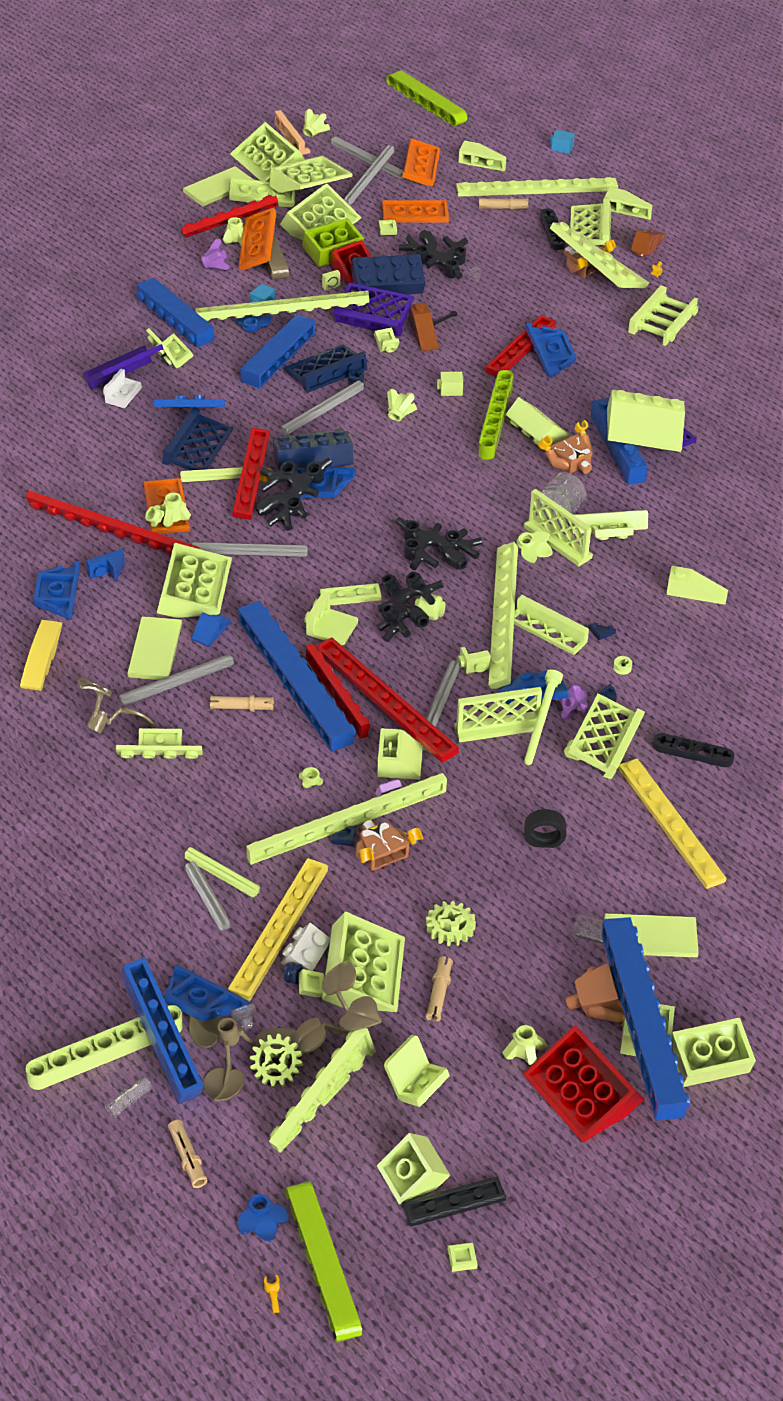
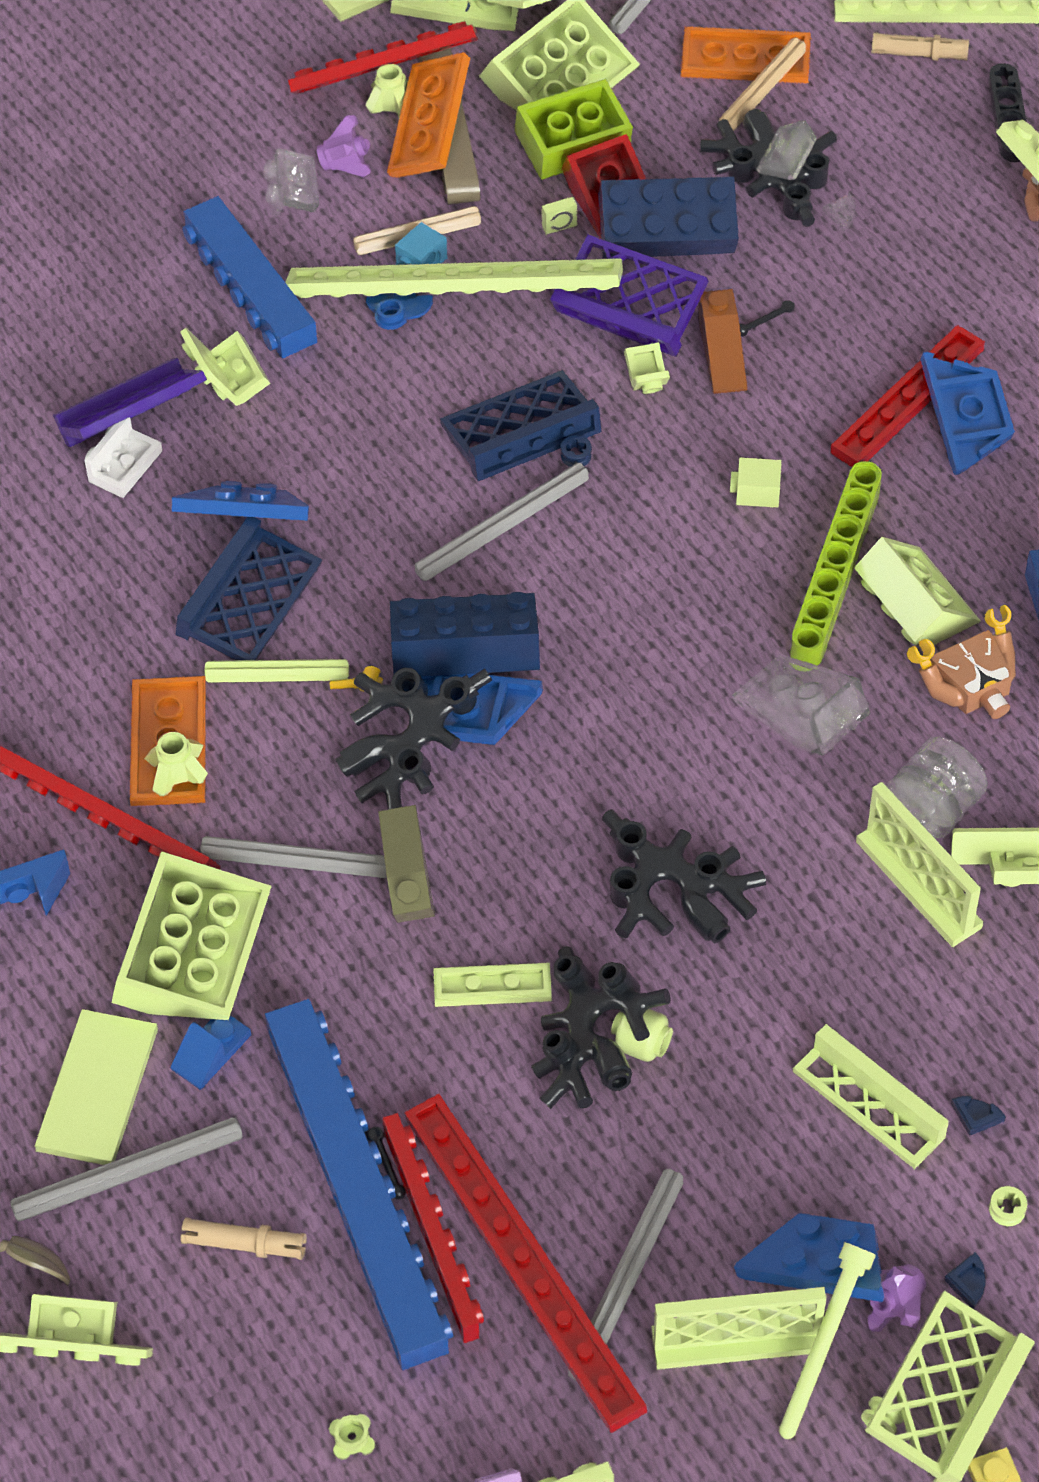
camera: 10 degrees right, 10 degrees up
yellowish green plate [145,505,164,527] -> none
red plate [232,427,270,520] -> none
blue brick [240,314,315,389] -> none
yellowish green bracket [304,592,358,645] -> none
yellowish green slope [377,728,423,780] -> none
yellowish green plate [379,220,397,235] -> none
yellowish green rock [387,389,417,421] -> none
yellowish green bracket [458,647,490,674] -> none
yellowish green plate [489,542,518,689] -> none
yellowish green plate [517,531,553,563] -> none
none -> clear bracket [263,148,320,217]
none -> tan axle [353,206,481,255]
none -> olive slope [378,805,435,923]
none -> tan axle [719,37,806,131]
none -> clear slope [732,654,871,756]
none -> clear slope [757,120,816,180]

